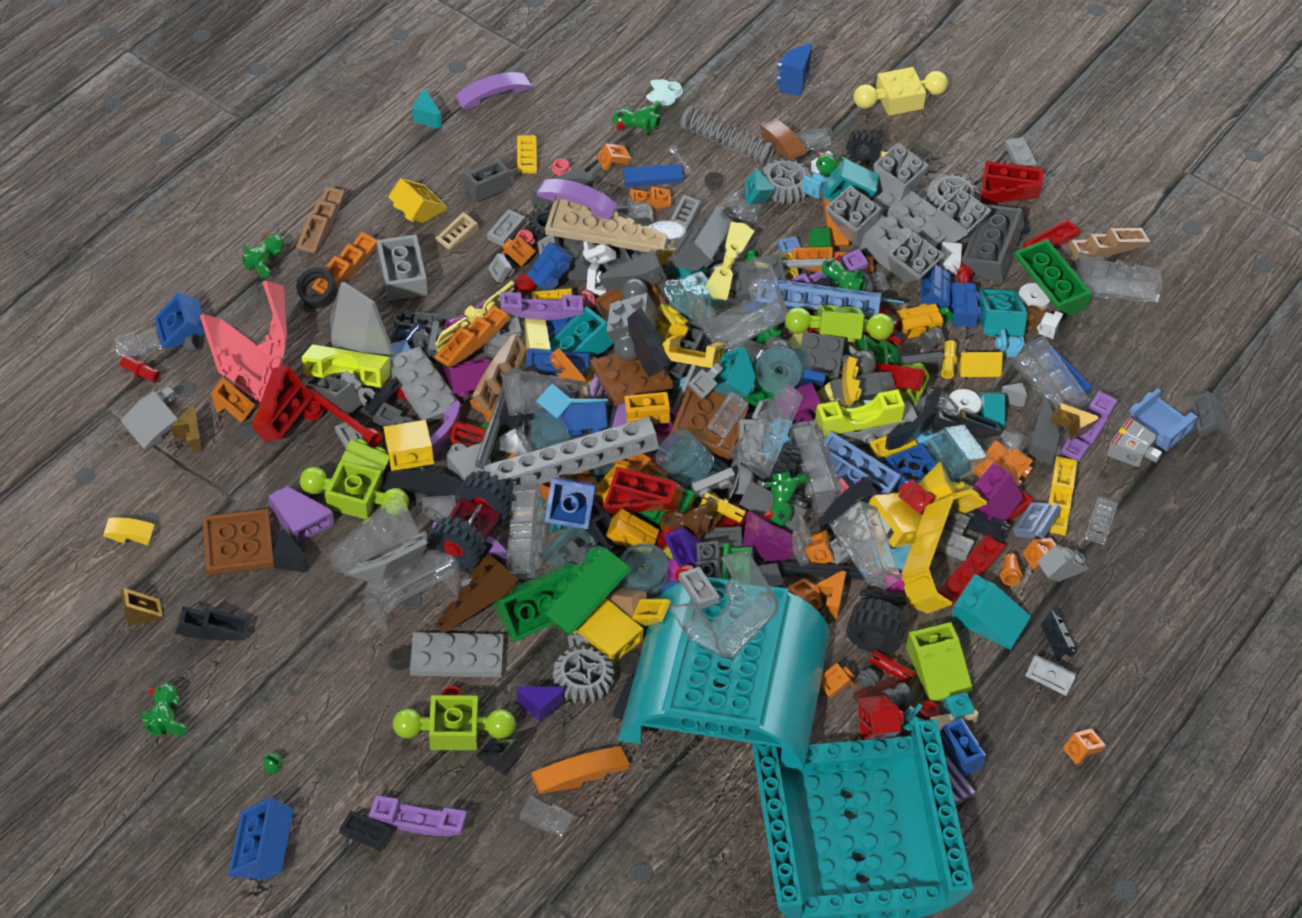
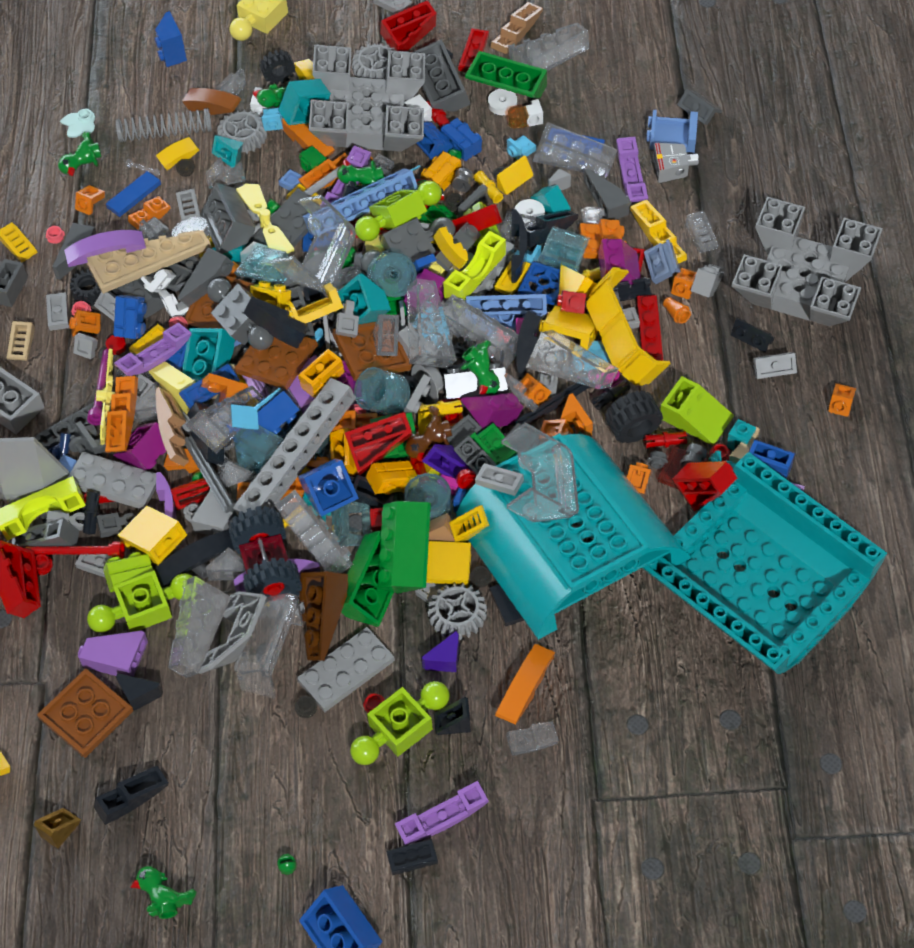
camera: 35 degrees left, 5 degrees up
dark grey plate [564,540,591,565] -> none
black tyre [768,442,800,480] -> none
teal slope [951,574,1031,650] -> none
teal slope [977,288,1027,336] -> none
pearl gold slope [1050,403,1098,440] -> none
none -> yellow slope [156,137,200,170]
none -> light grey slope [732,197,883,326]

